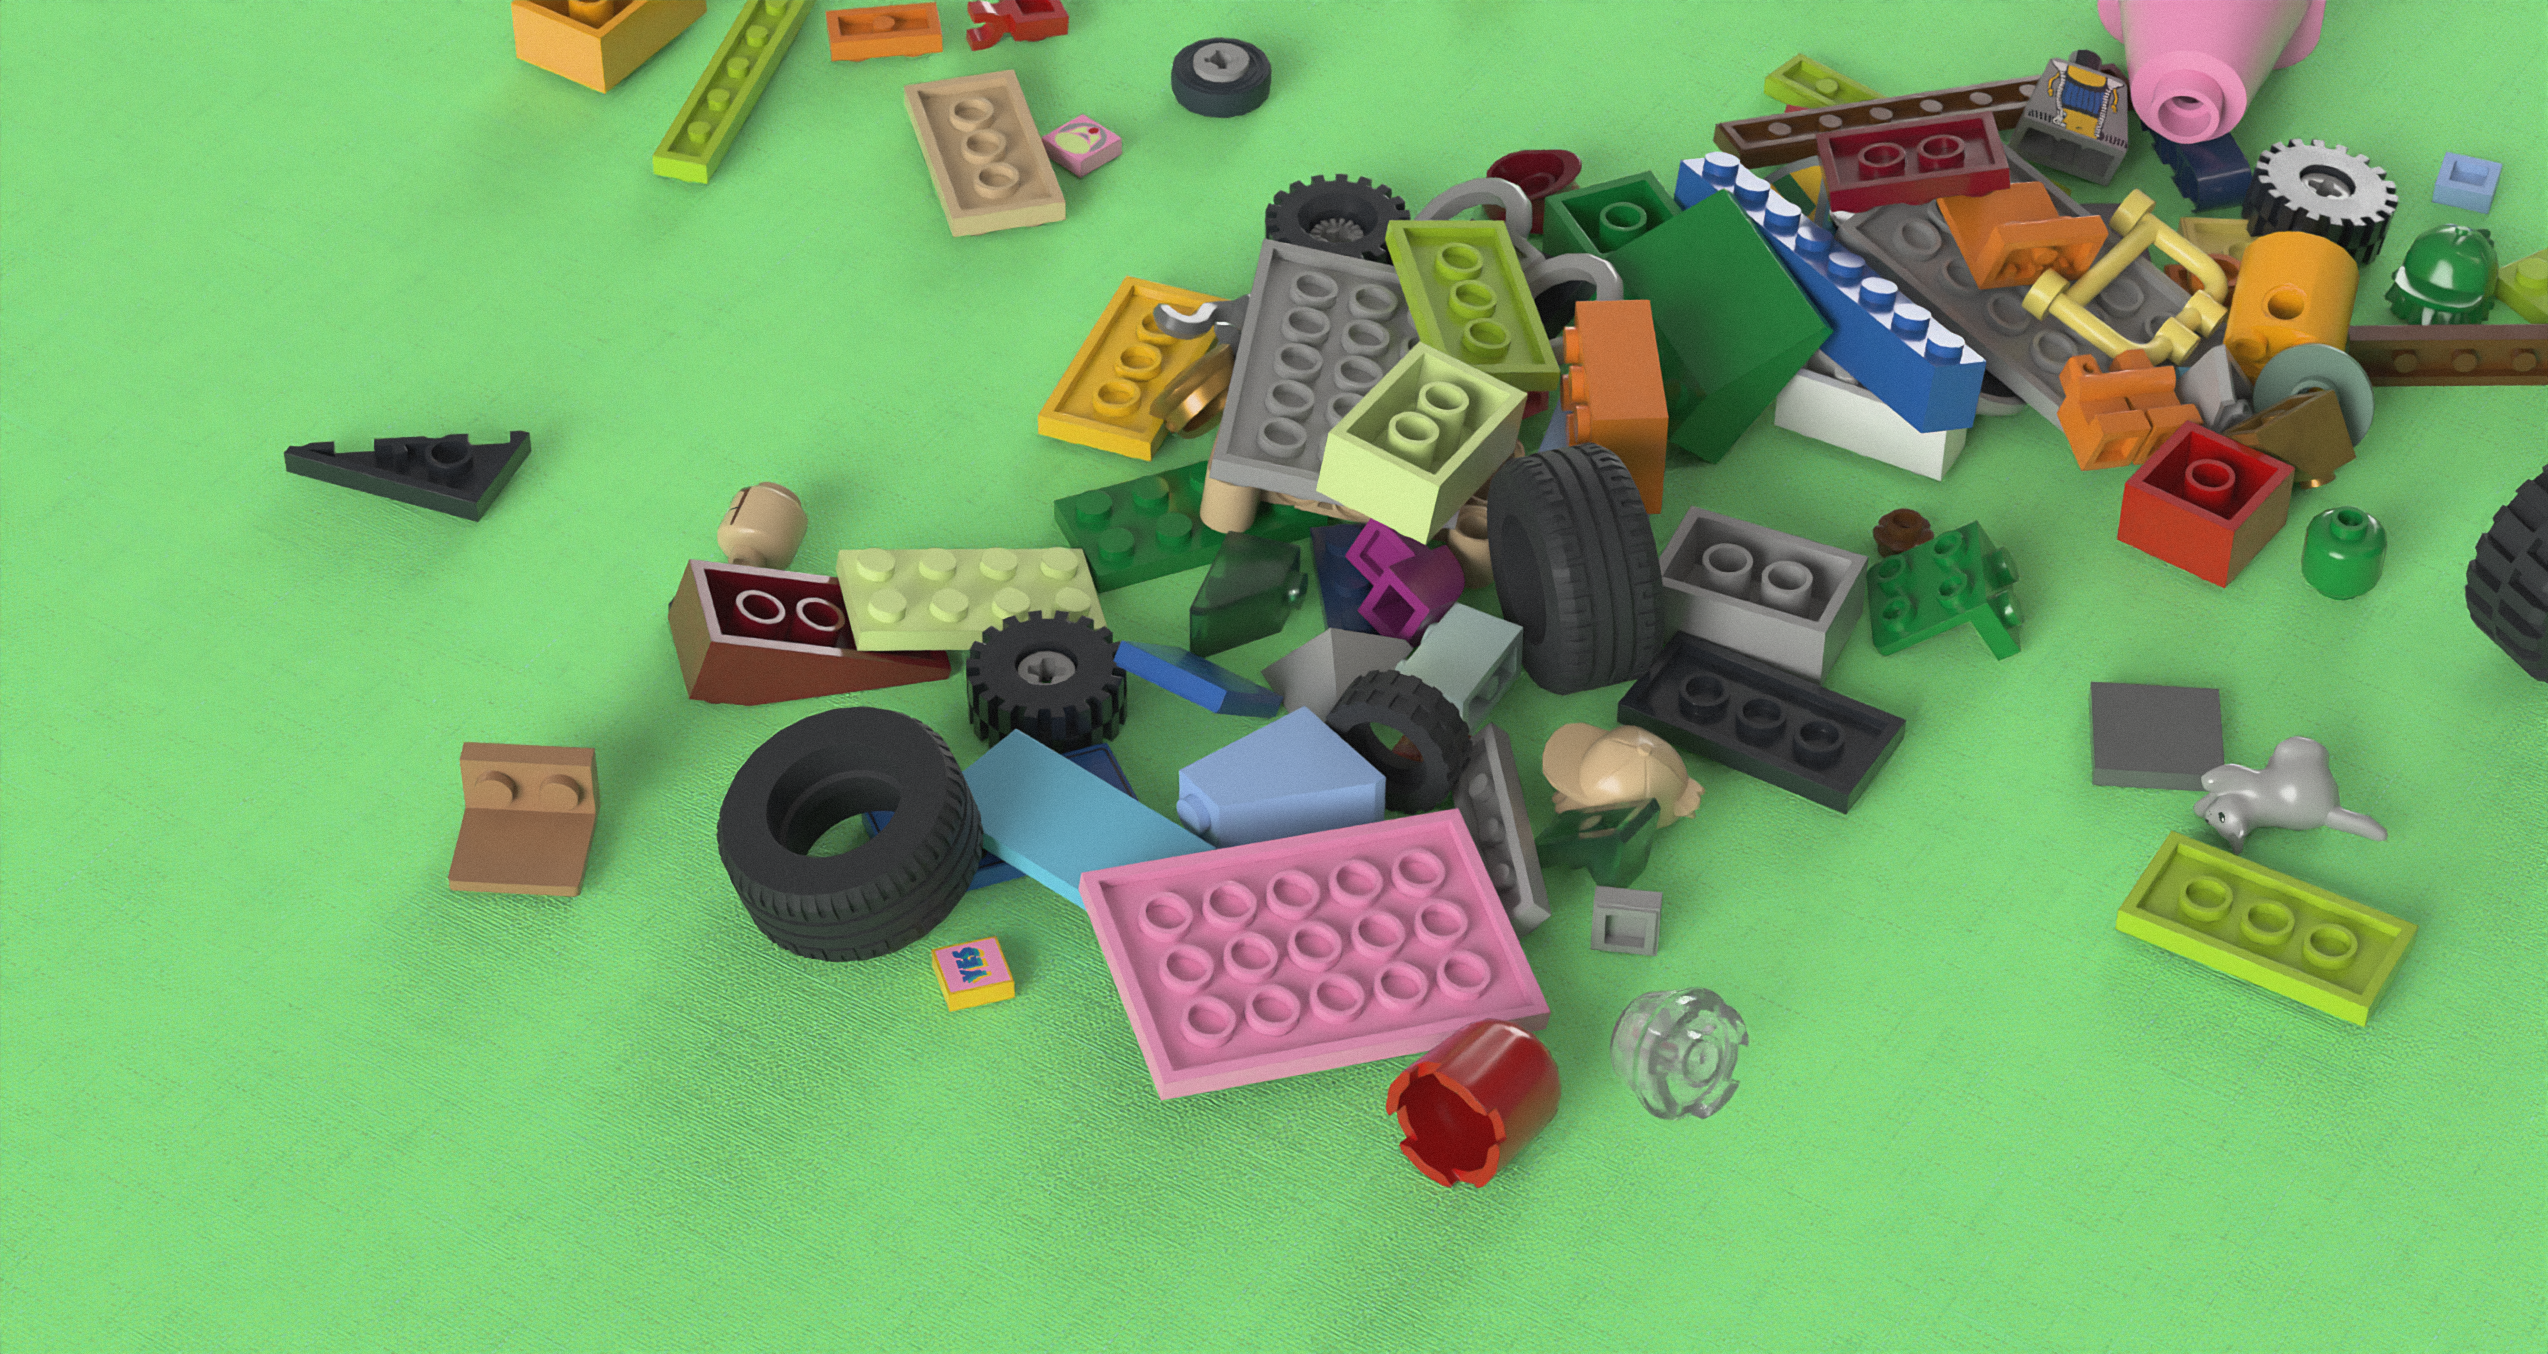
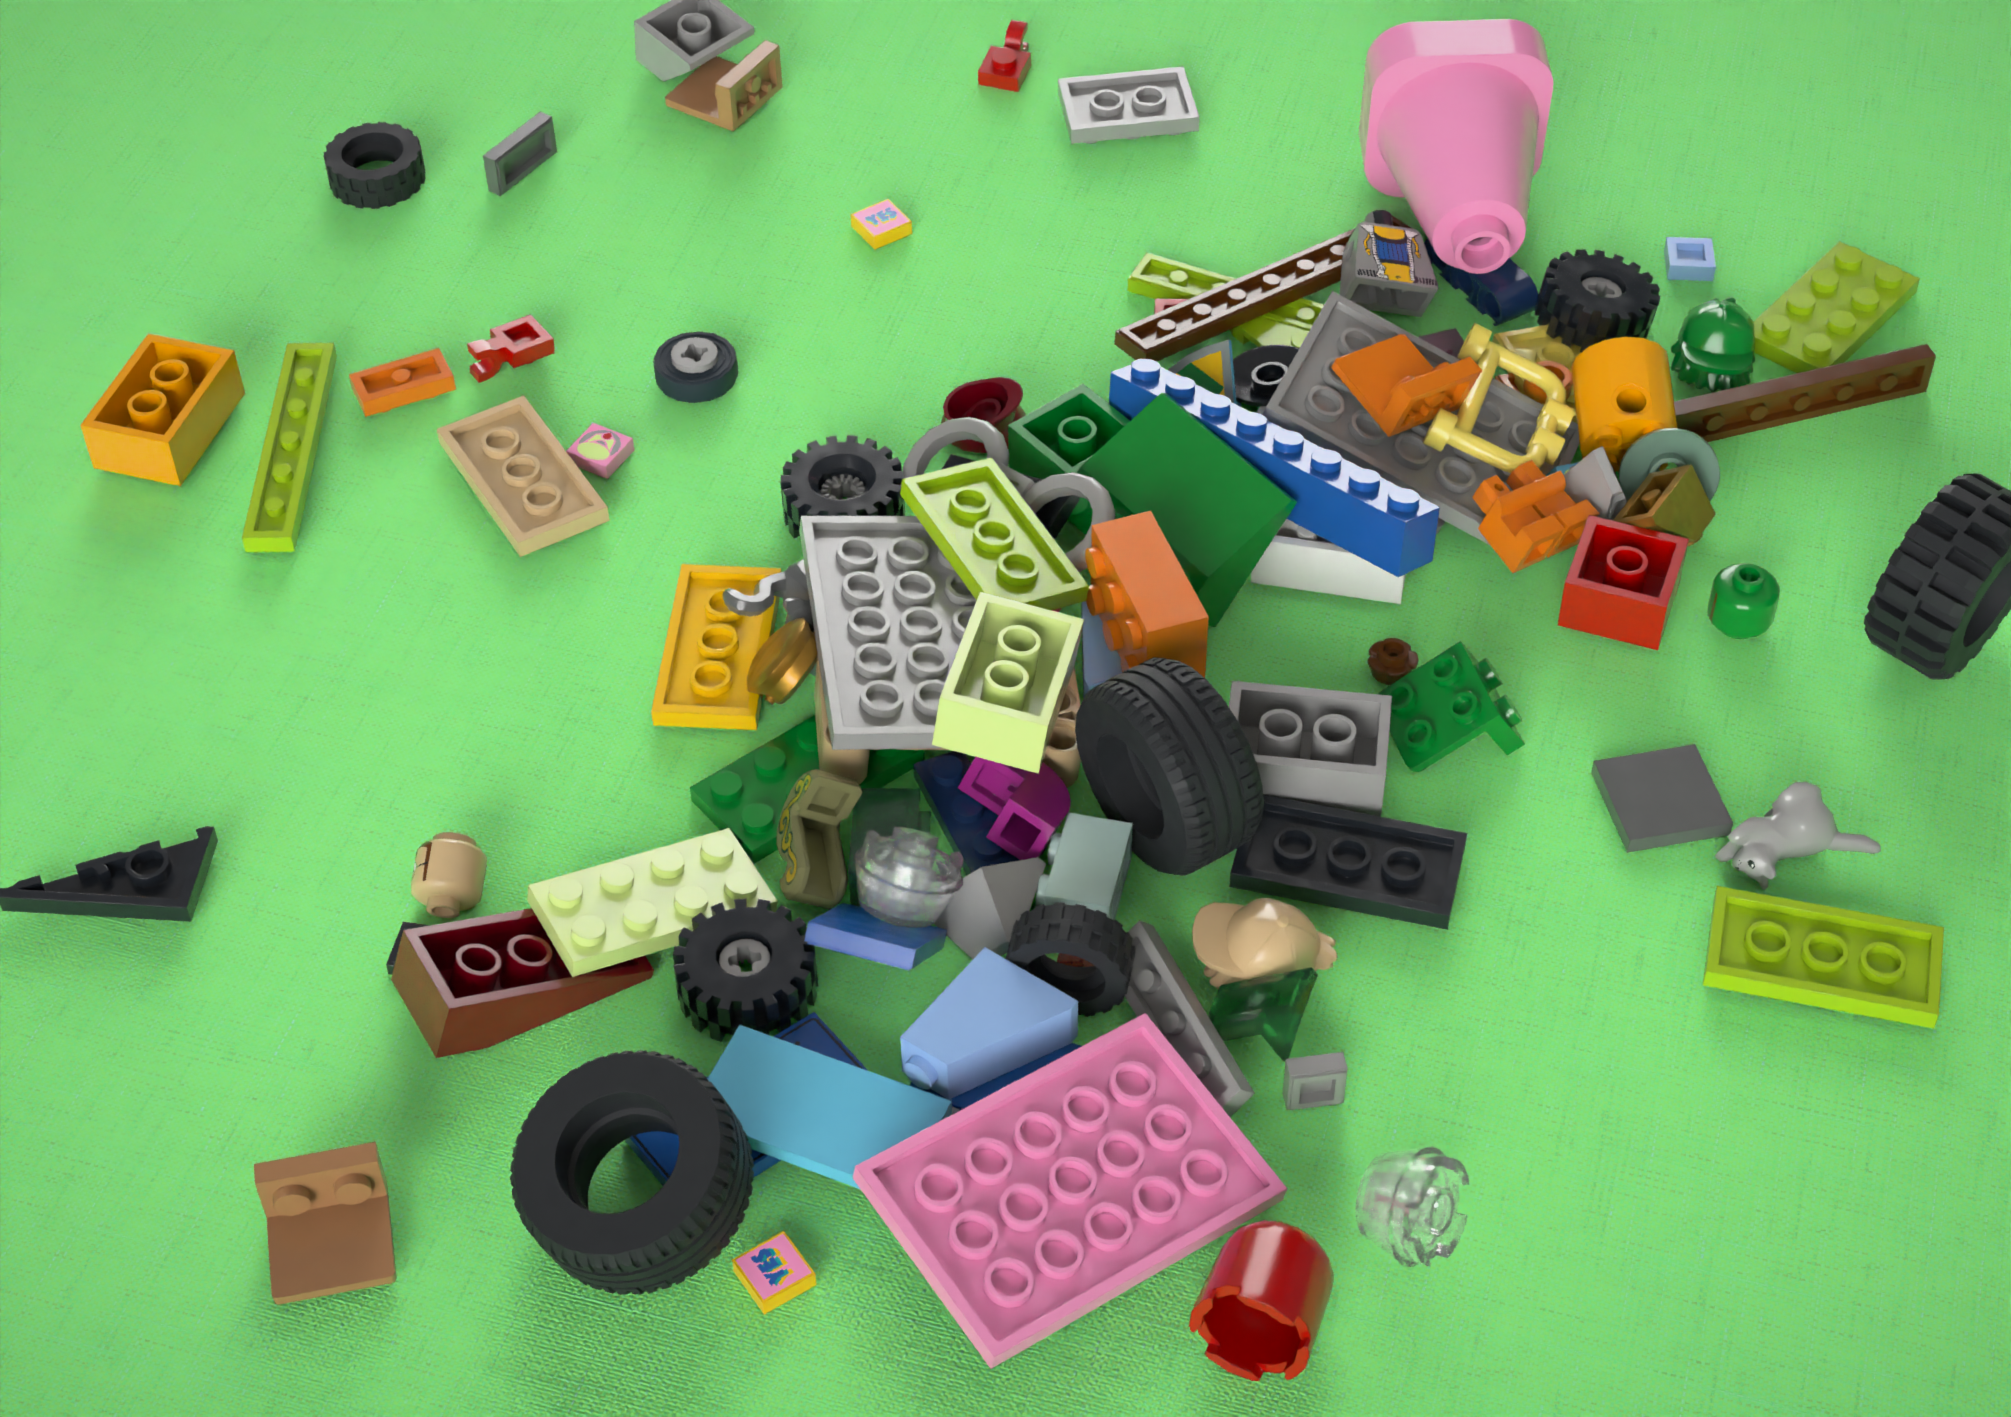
camera: 15 degrees left, 5 degrees up
dark red plate [1815,110,2010,213] -> none
none -> olive animal [777,769,863,910]
none -> clear cone [855,827,964,928]

